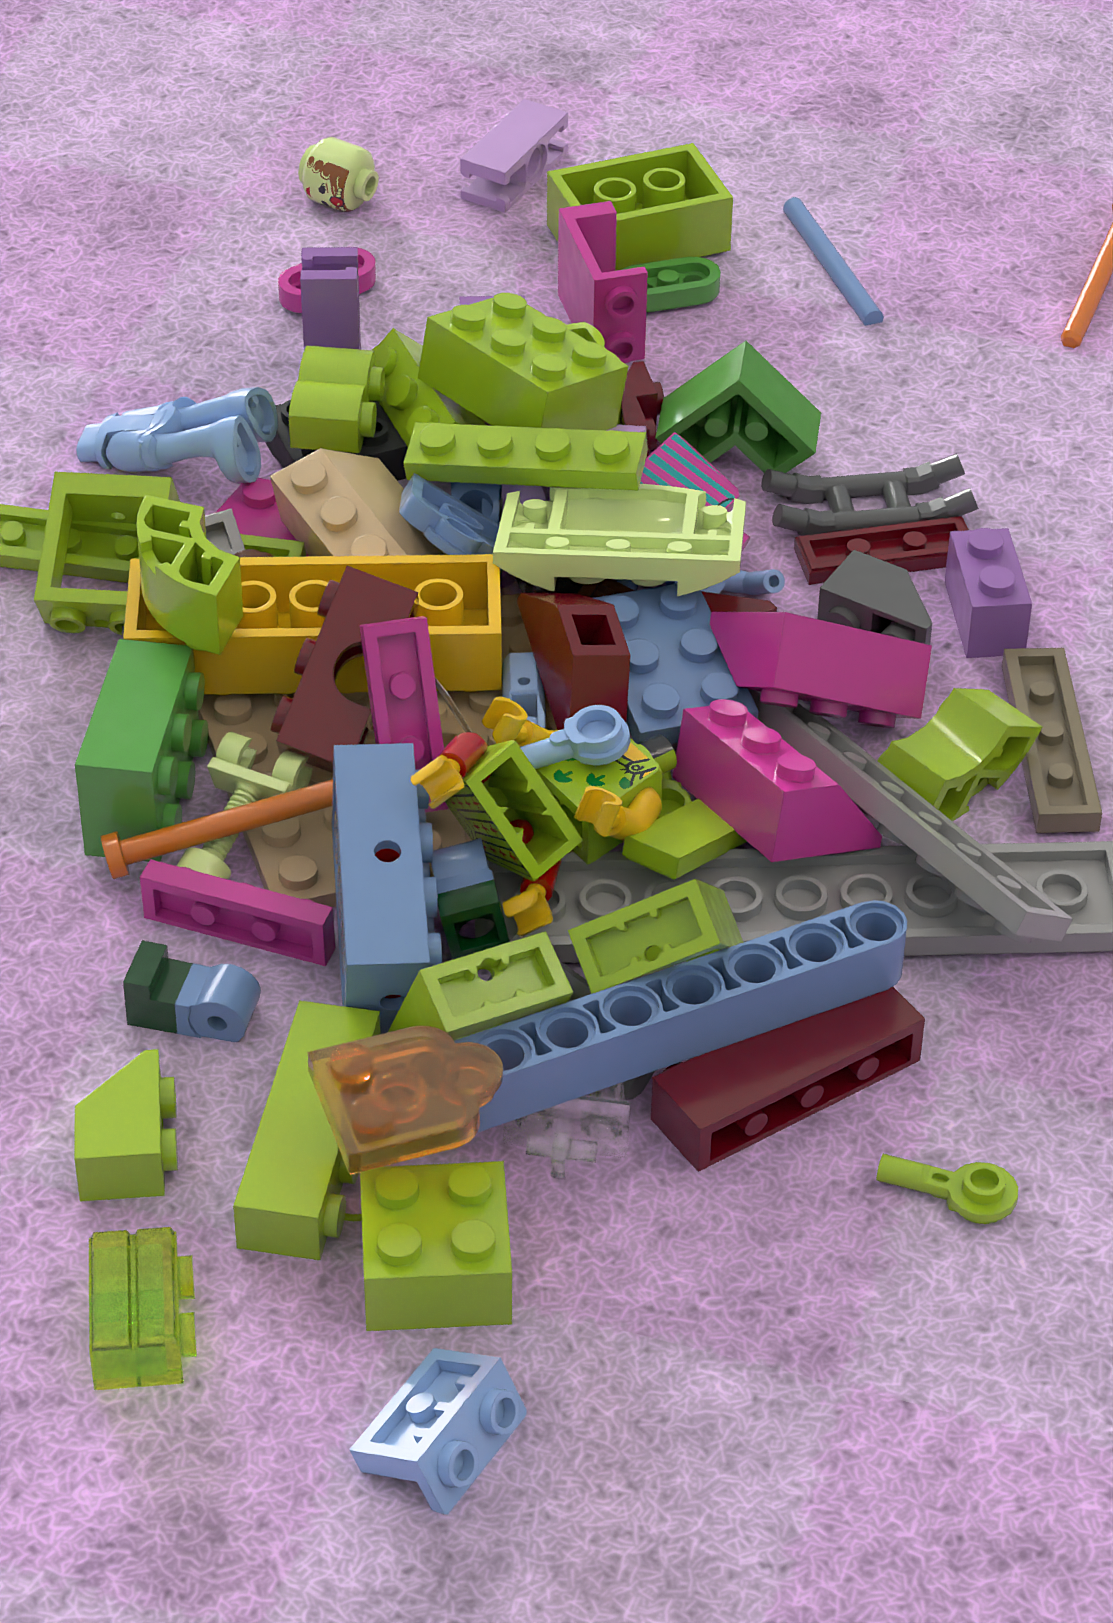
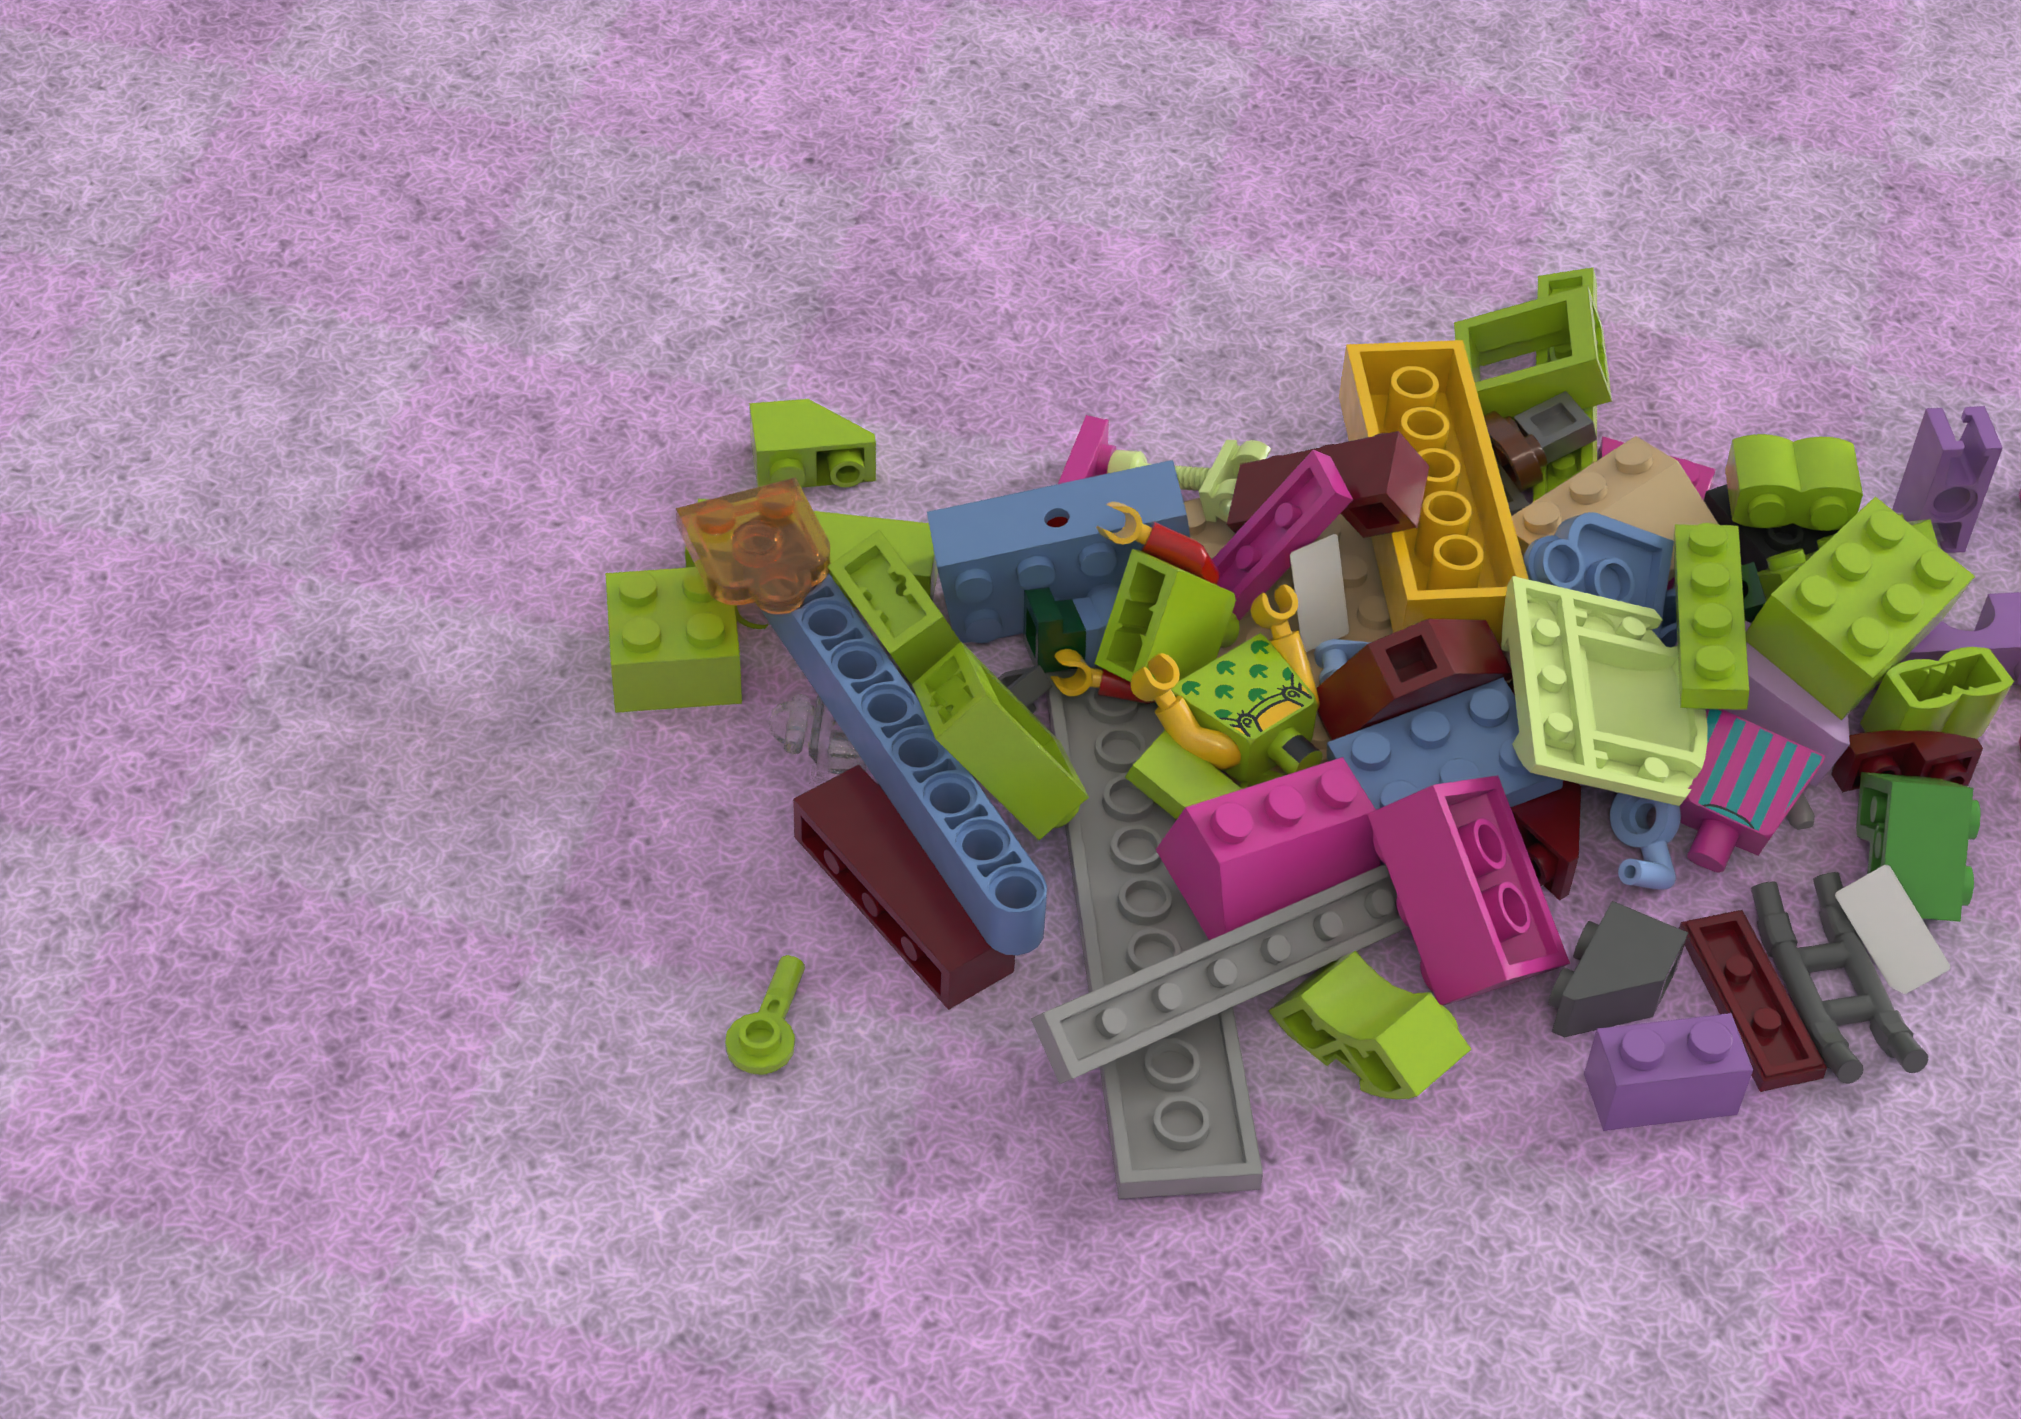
camera: 85 degrees right, 5 degrees up
bright green brick [75,639,208,862] -> none
light blue piece [76,387,278,484] -> none
clear neon green brick [89,1227,197,1390] -> none
orange bar [101,779,333,879] -> none
leg [123,940,261,1042] -> none
lime brick [136,495,243,655] -> none
light blue bracket [350,1348,527,1515] -> none
light blue plate [520,705,631,769] -> none
dark tan plate [1002,648,1102,833] -> none
none -> white sticker [1835,865,1950,994]

